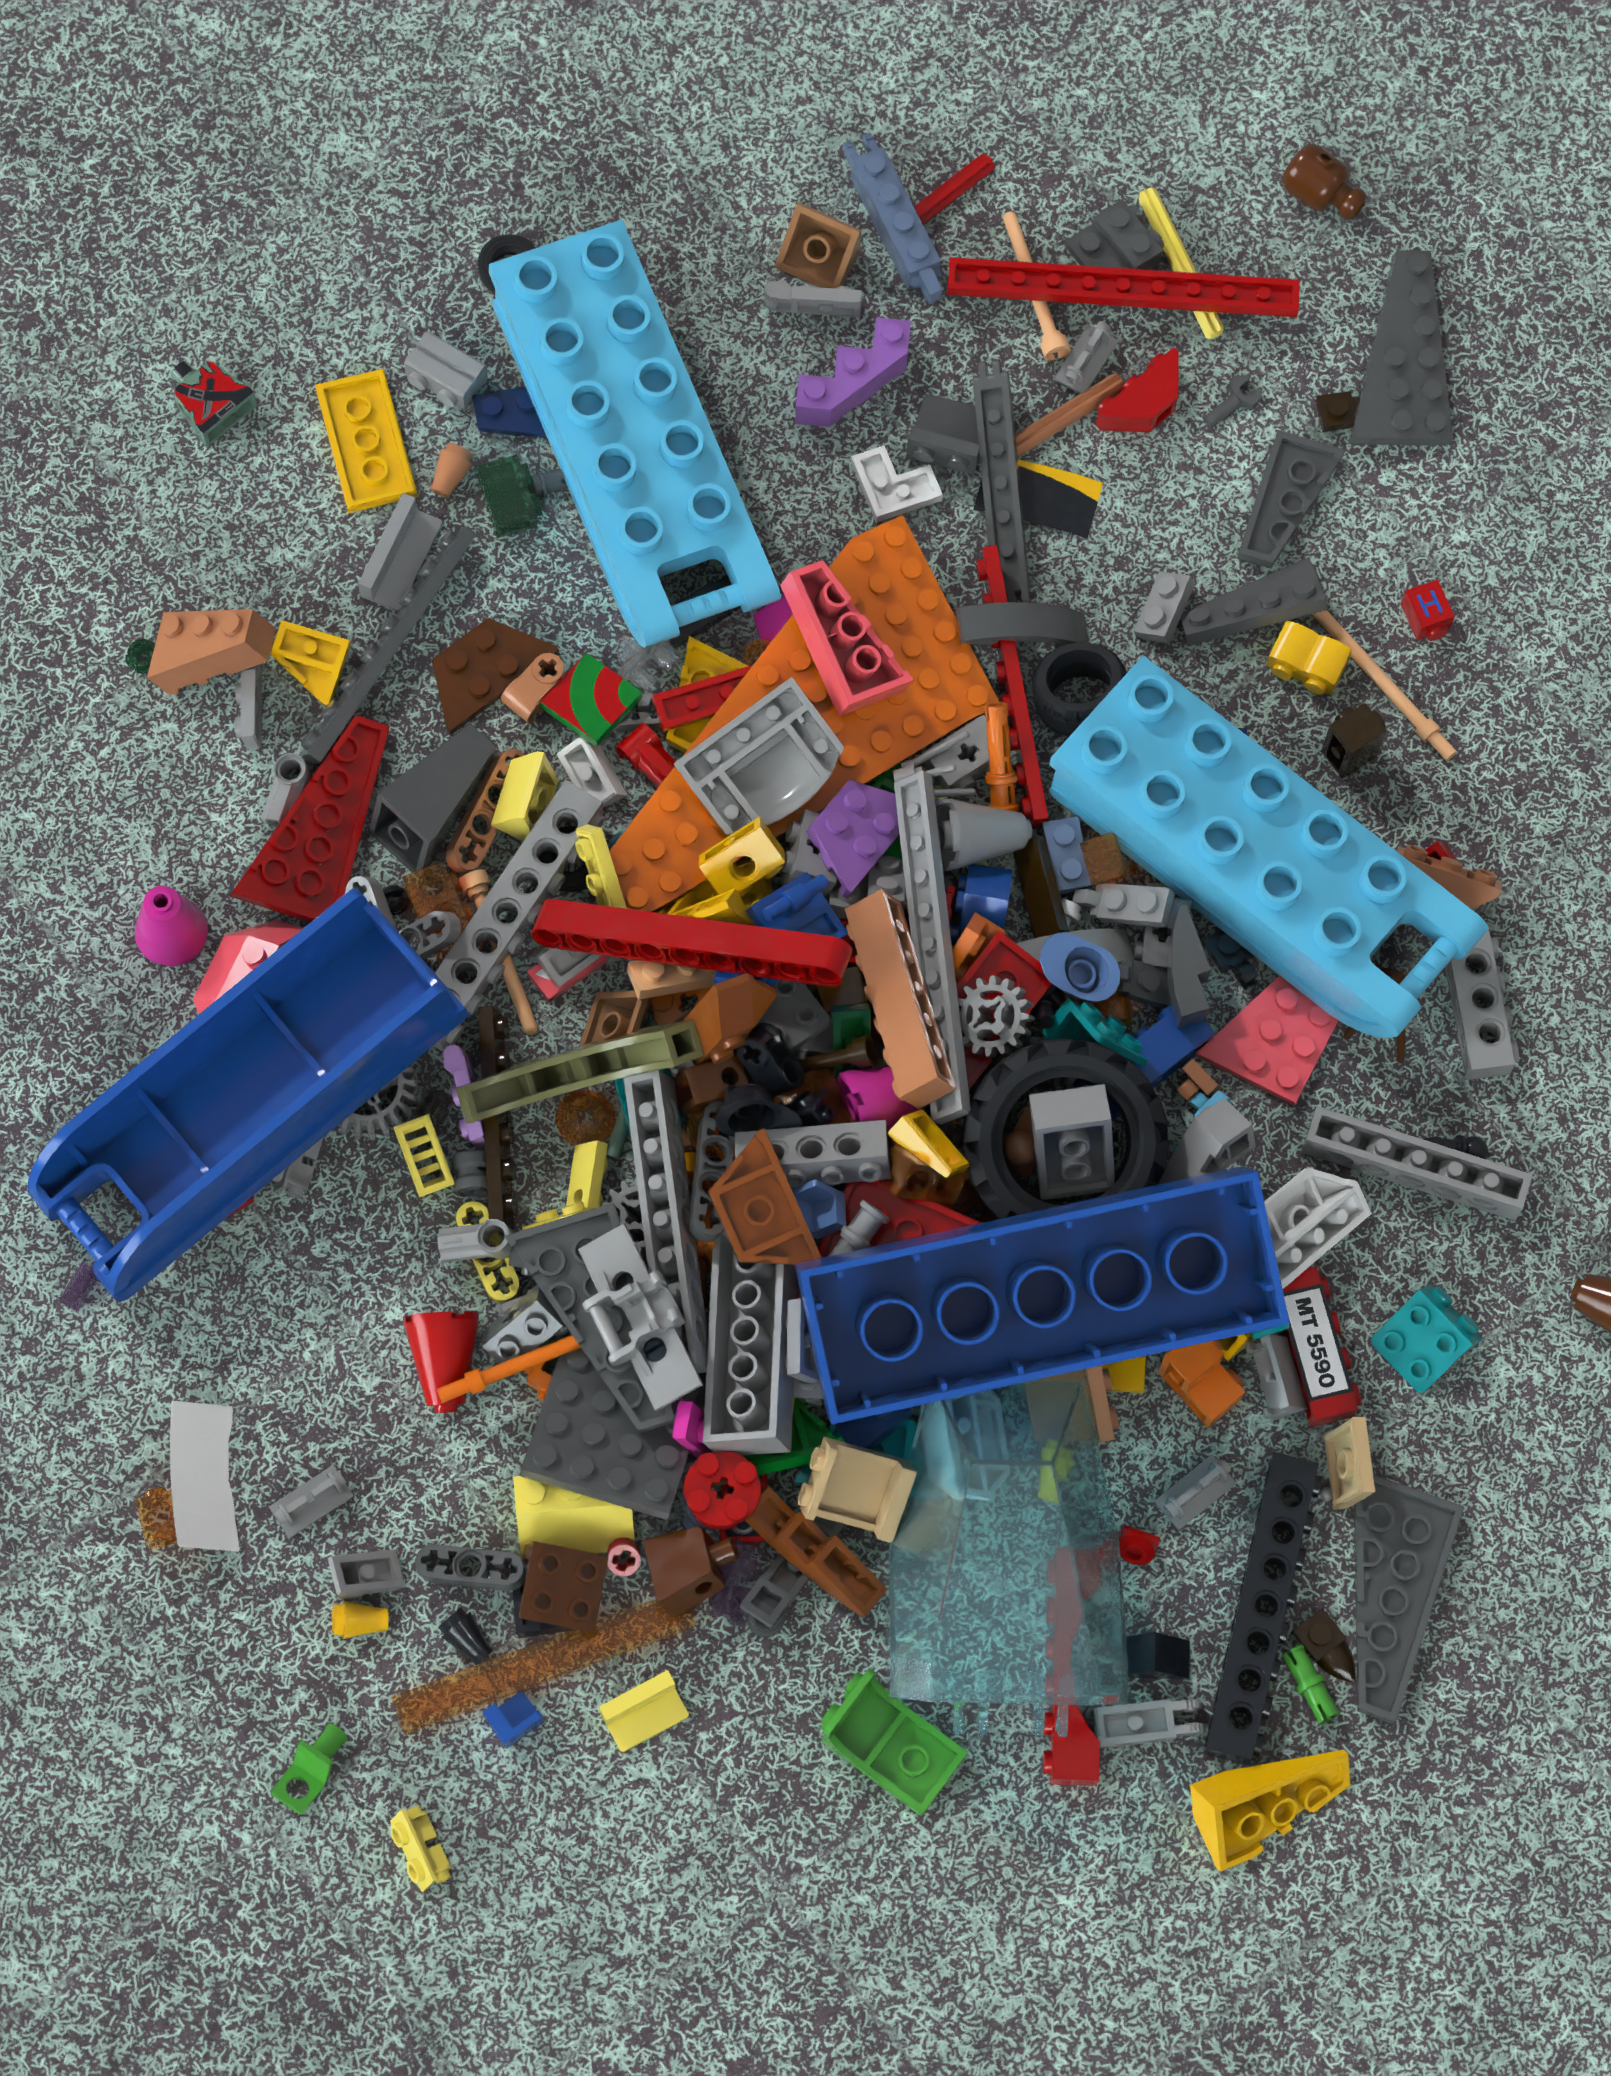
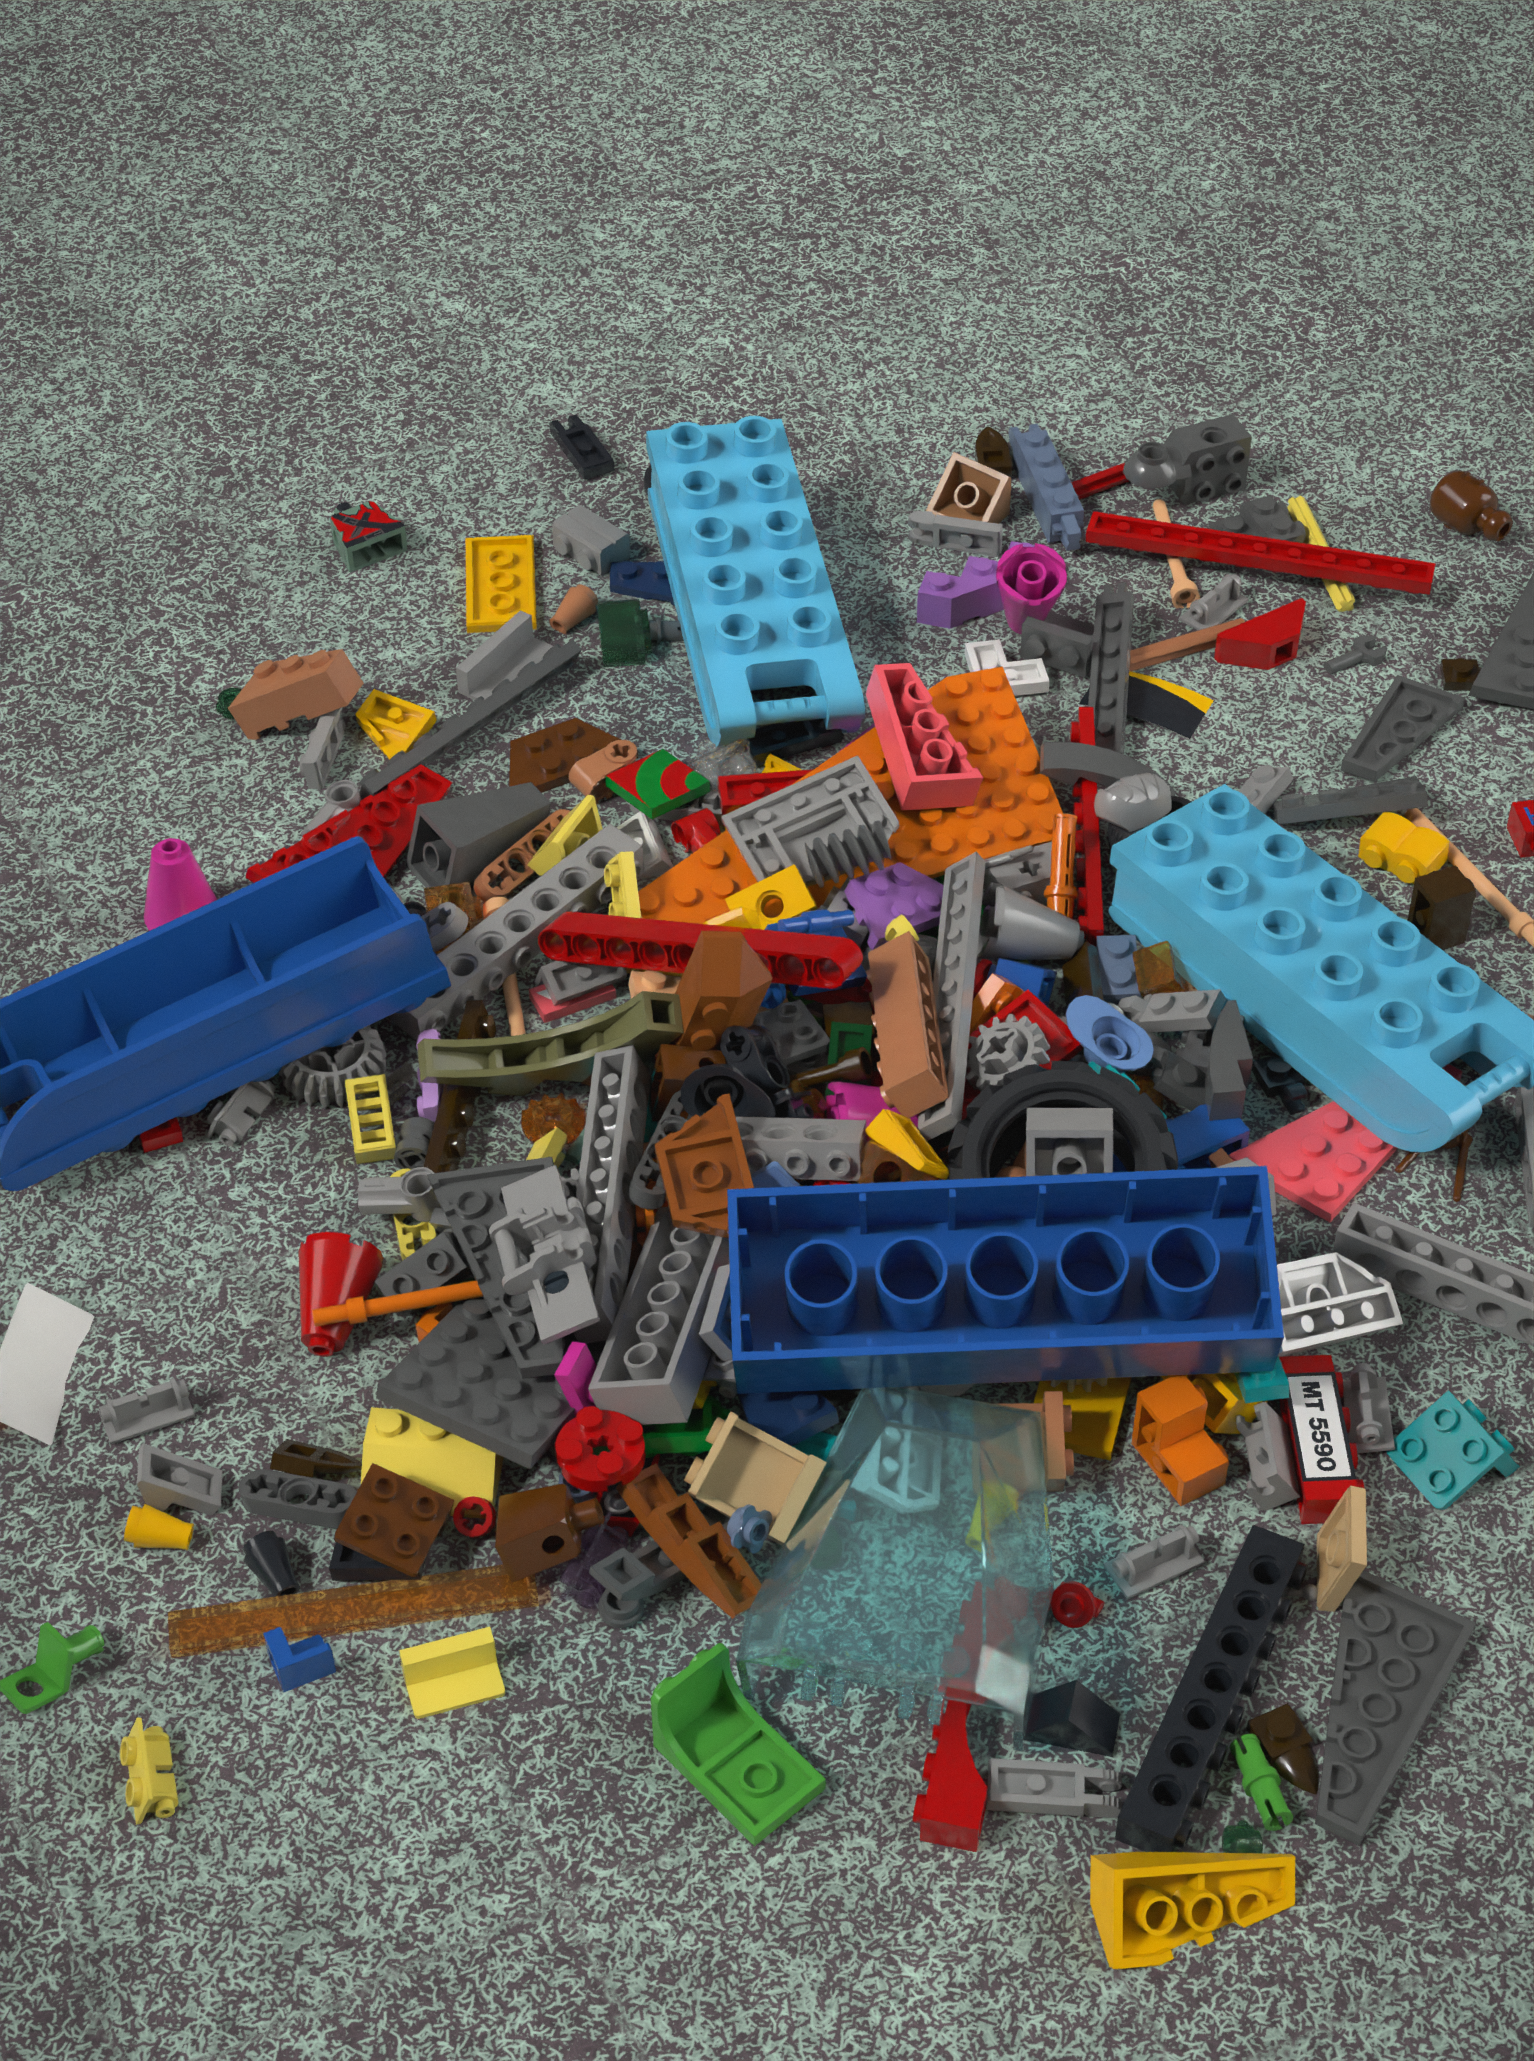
camera: 15 degrees right, 25 degrees down
none -> dark brown plate [270,1439,362,1478]
none -> black hinge [549,414,615,480]
none -> sand blue plate [727,1504,772,1554]
none -> dark grey piece [805,820,891,888]
none -> light yellow hinge [885,914,919,941]
none -> dark brown plate [975,427,1012,477]
none -> dark pink cone [996,543,1067,634]
none -> light grey piece [1094,773,1172,832]
none -> dark grey brick [1123,414,1252,505]
none -> clear green plate [1222,1820,1263,1853]
none -> light grey hinge [1343,1363,1395,1454]

